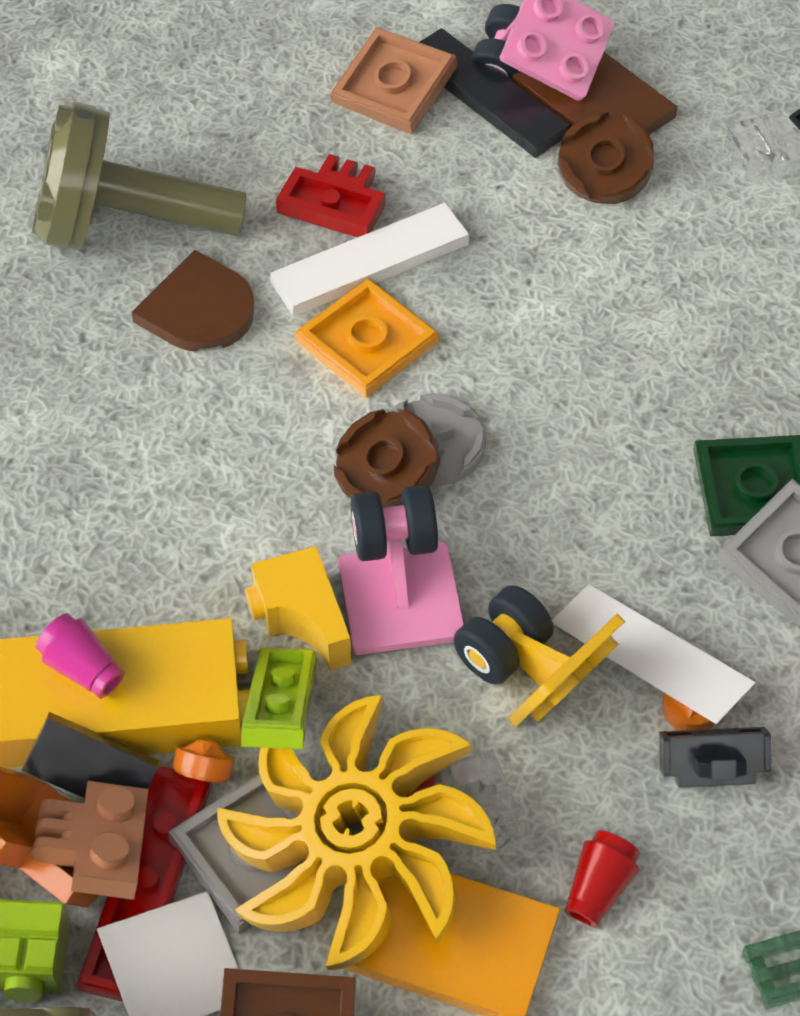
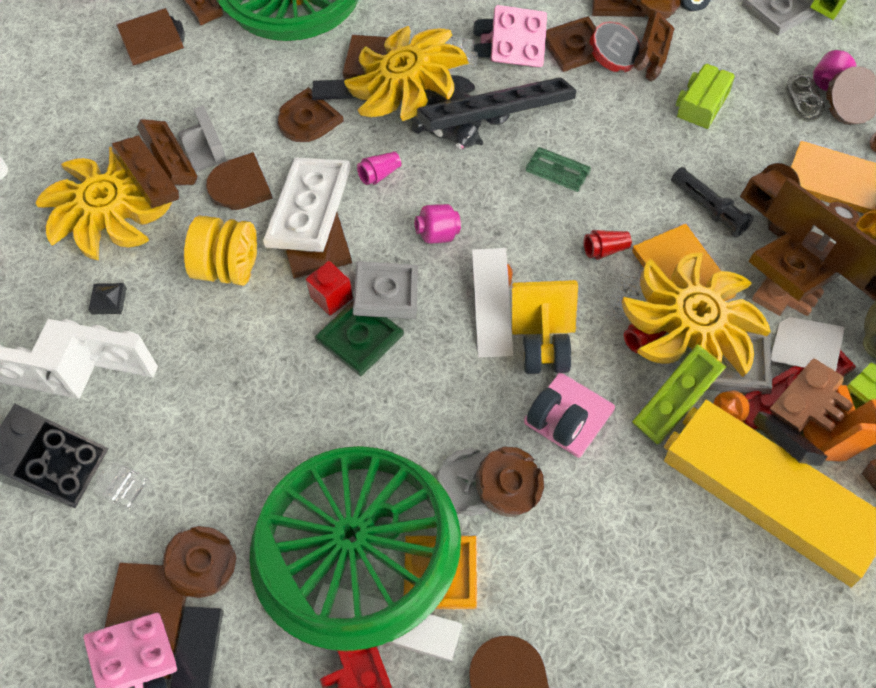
camera: 130 degrees left, 5 degrees up
dark pink cone [35,613,125,699] -> none
yellow arch [245,546,351,671] -> none
black piece [659,727,771,788] -> none
none -> green piece [249,446,461,651]

